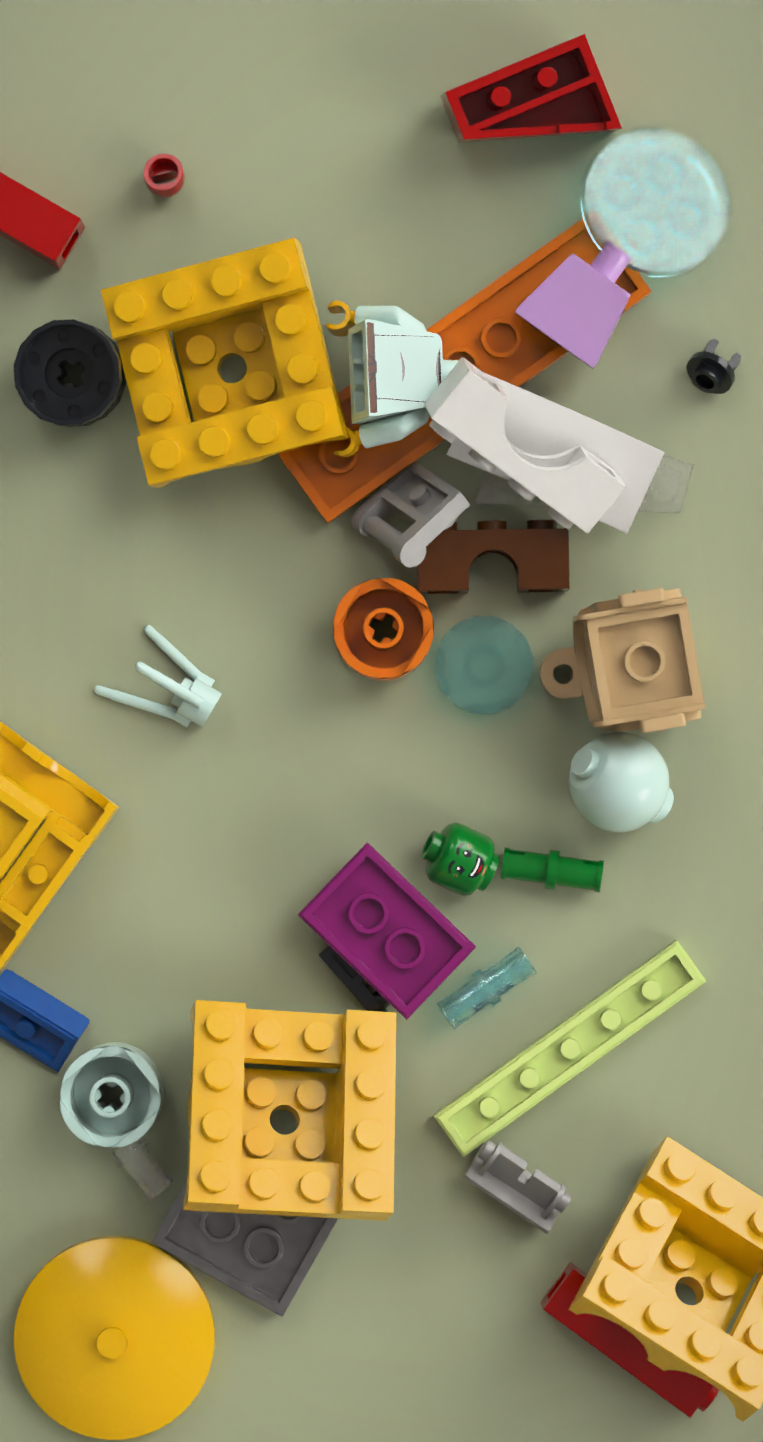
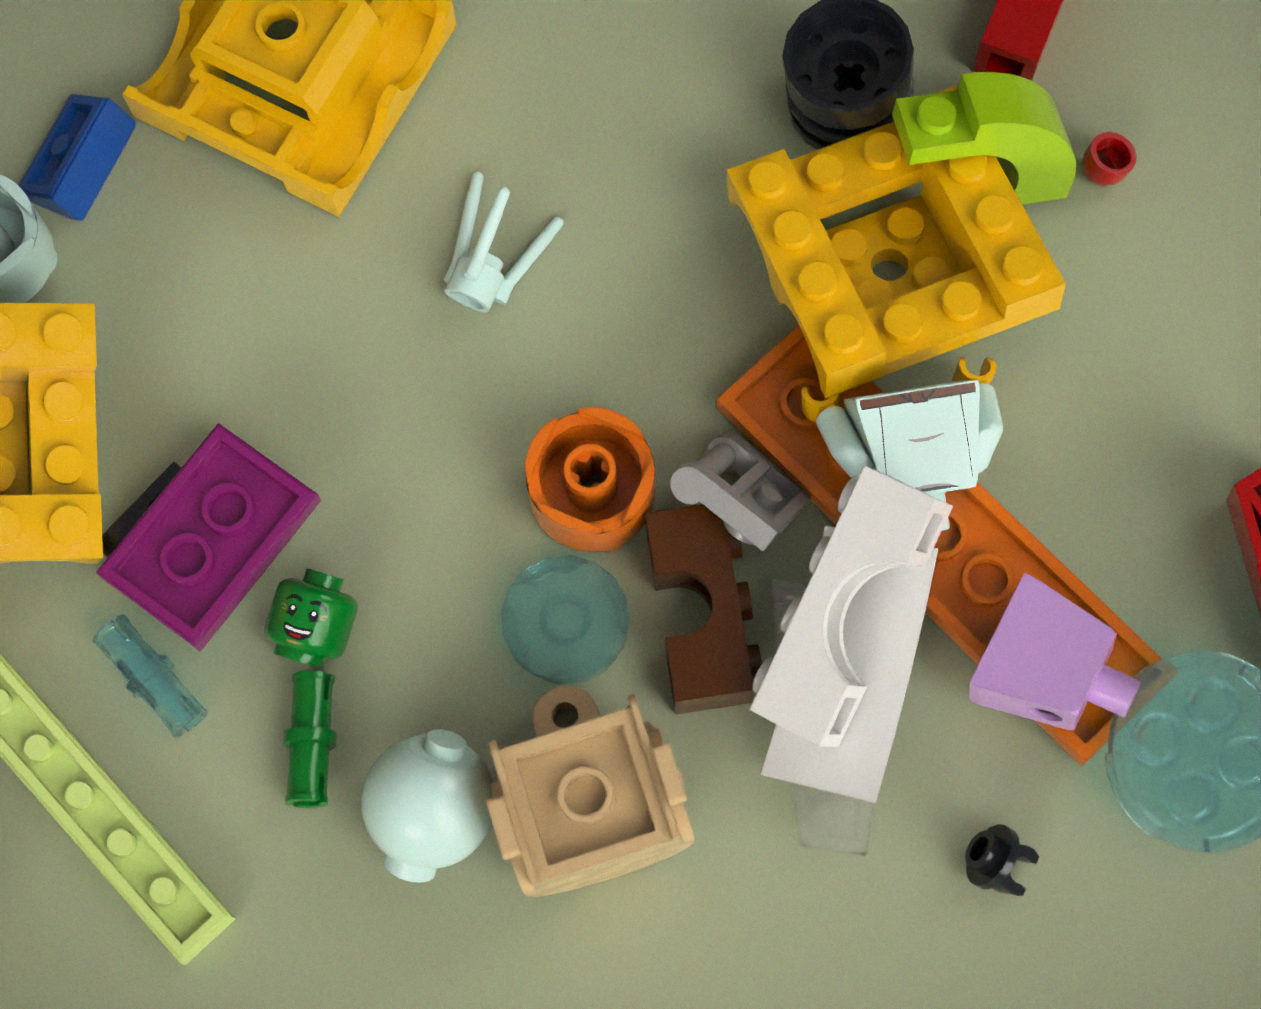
camera: 90 degrees right, 15 degrees down
none -> lime arch [892,72,1076,205]

